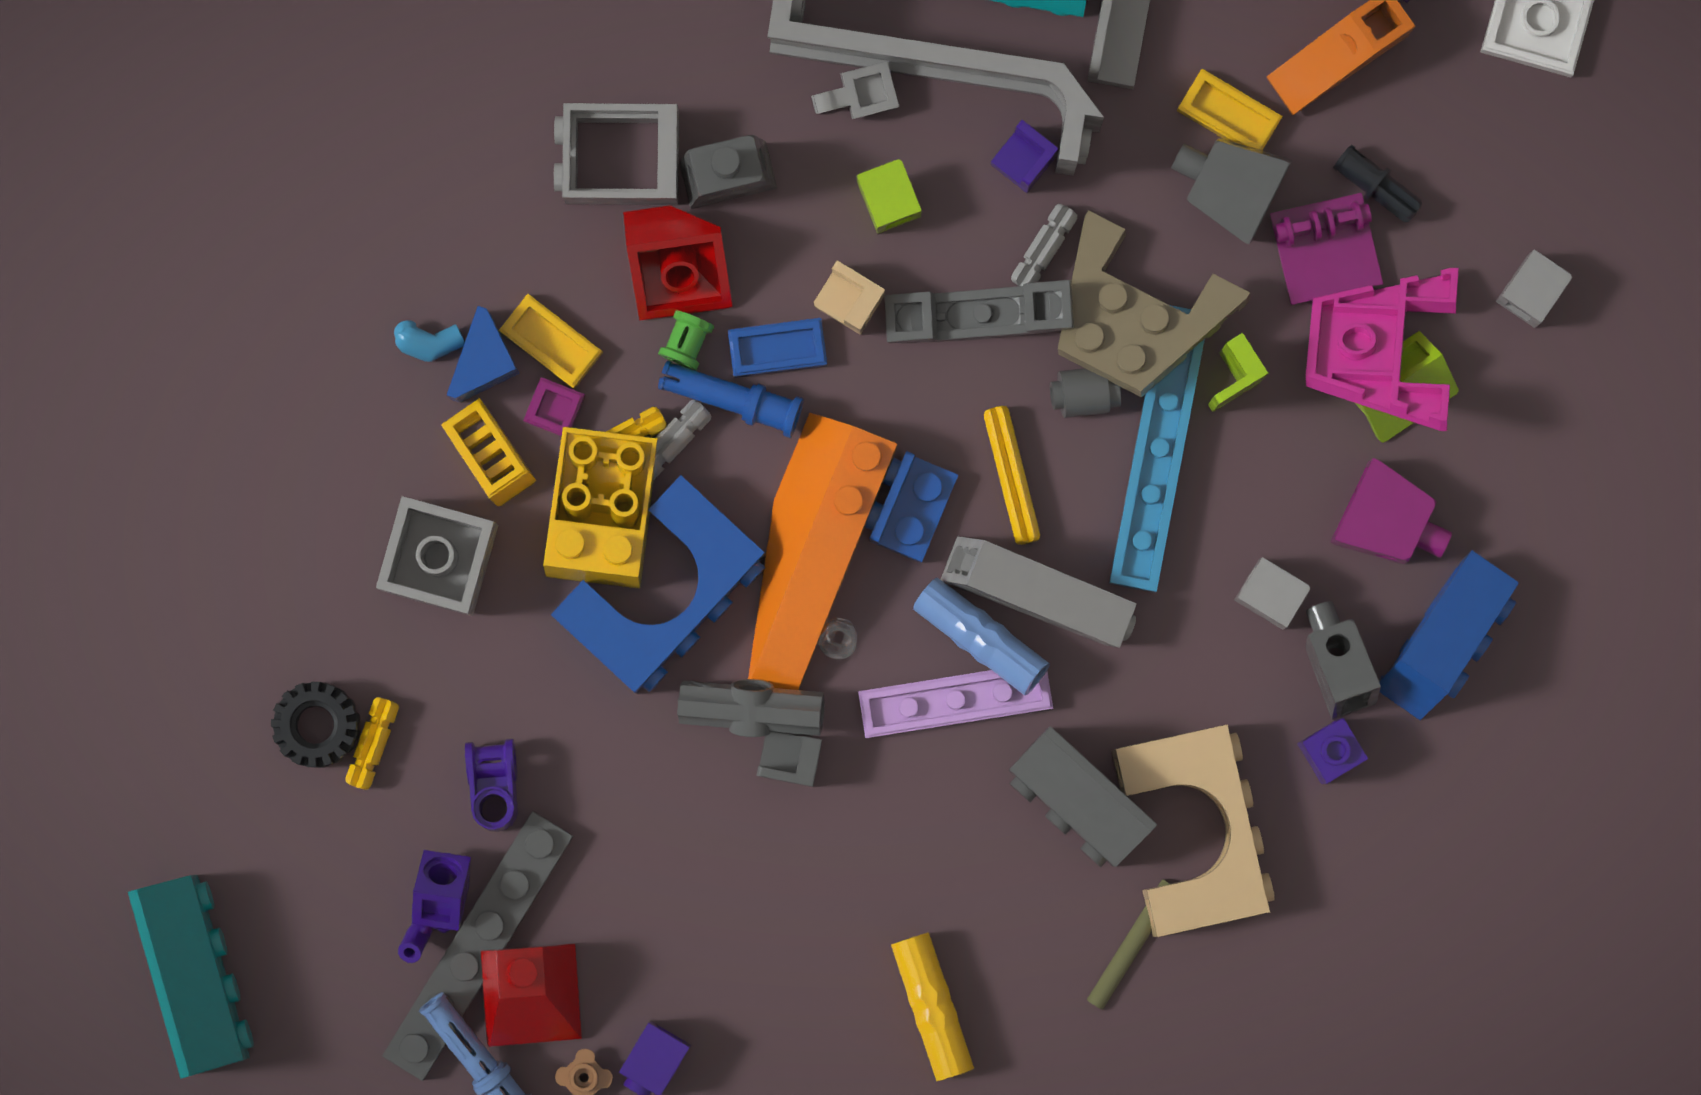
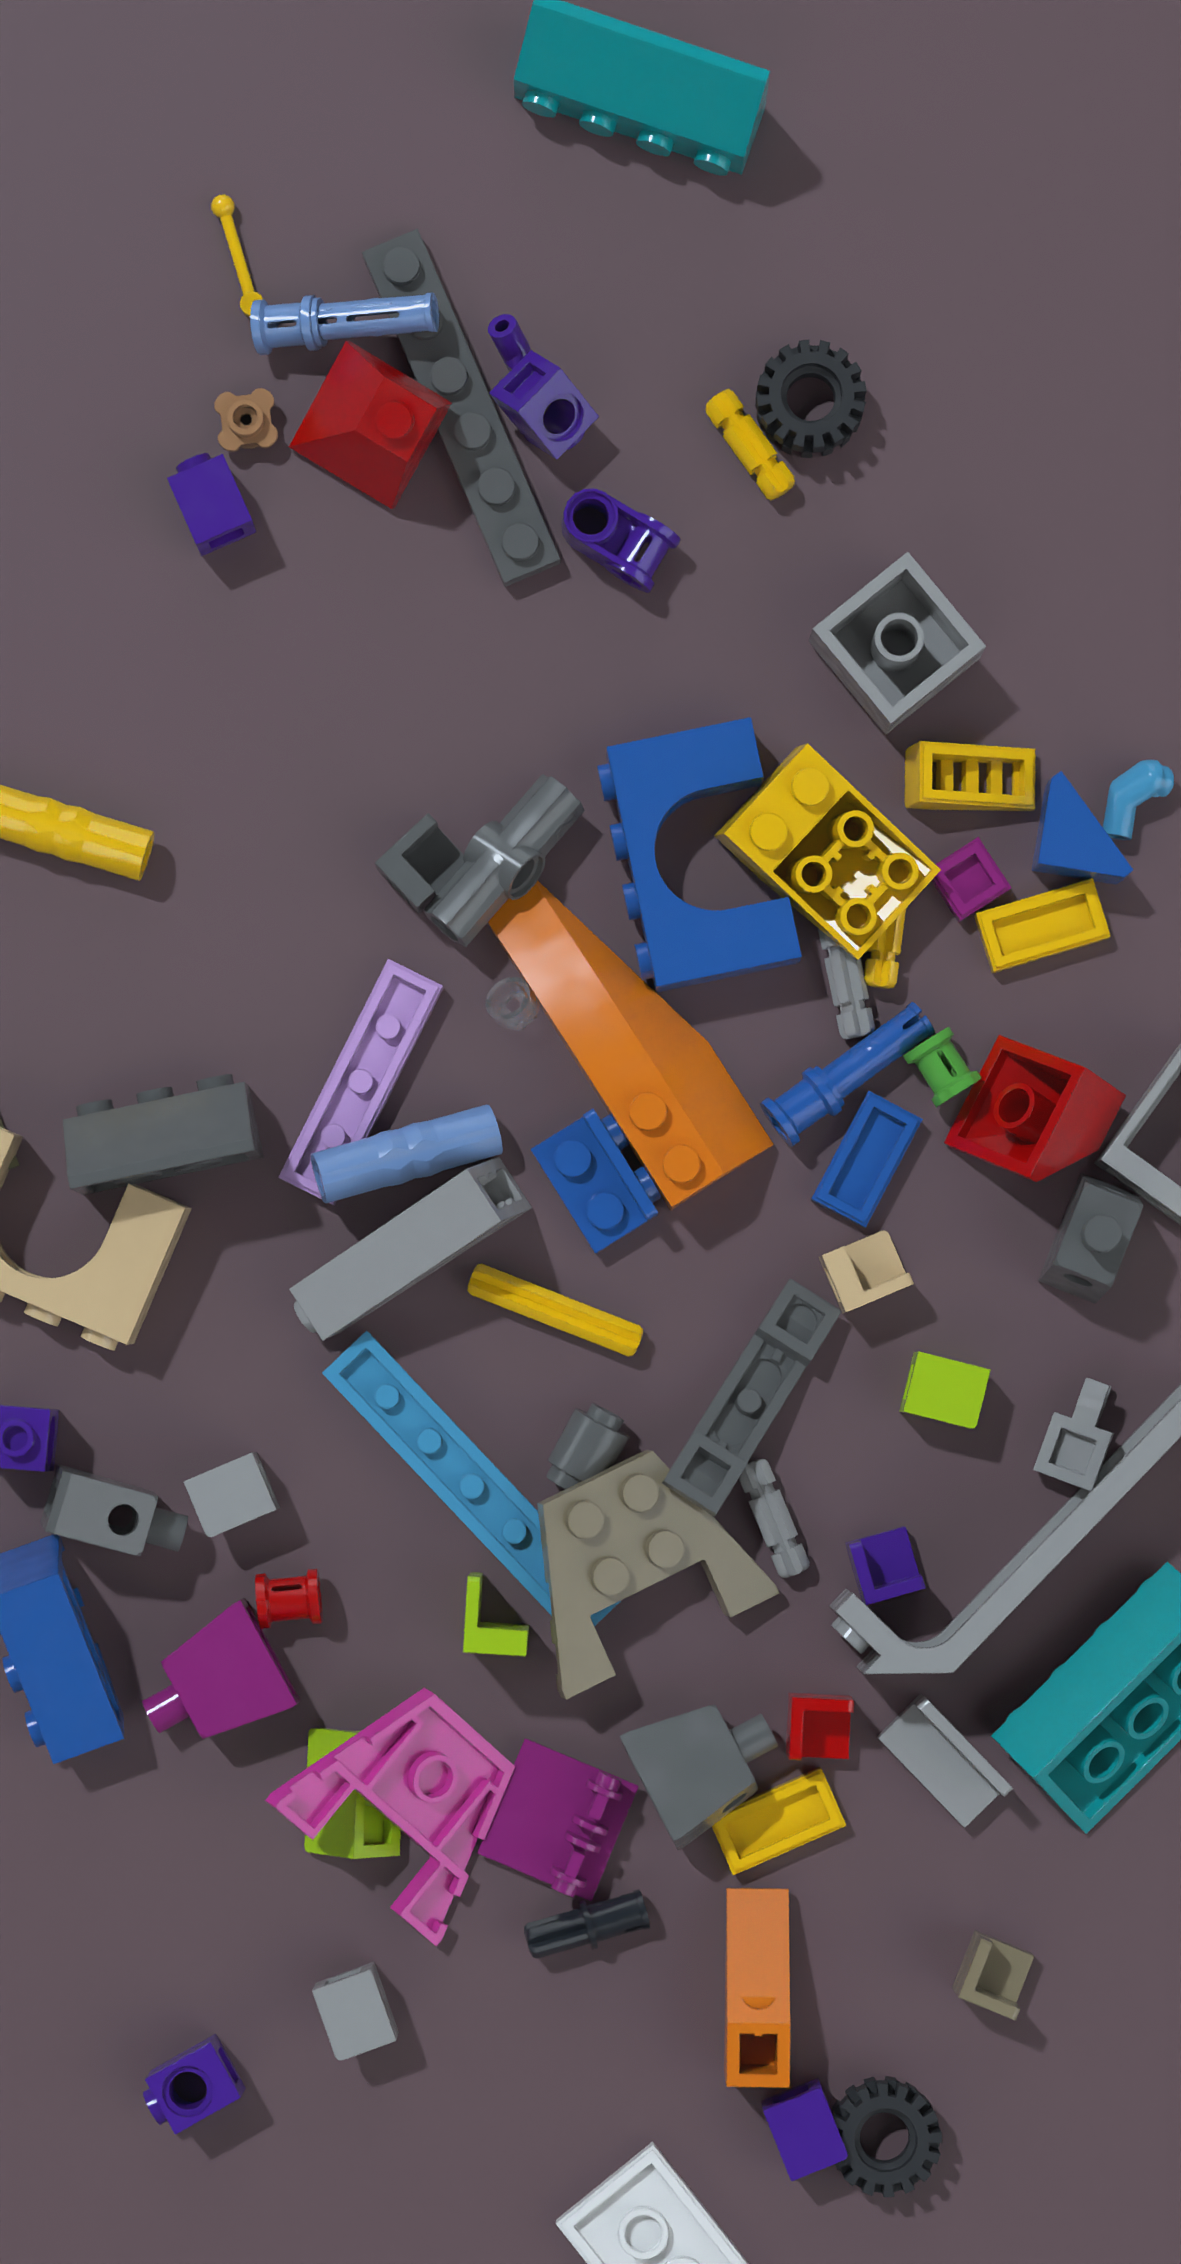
camera: 120 degrees right, 0 degrees up
none -> dark purple brick [143,2034,246,2135]
none -> red bush [255,1568,323,1629]
none -> red panel [786,1692,854,1760]

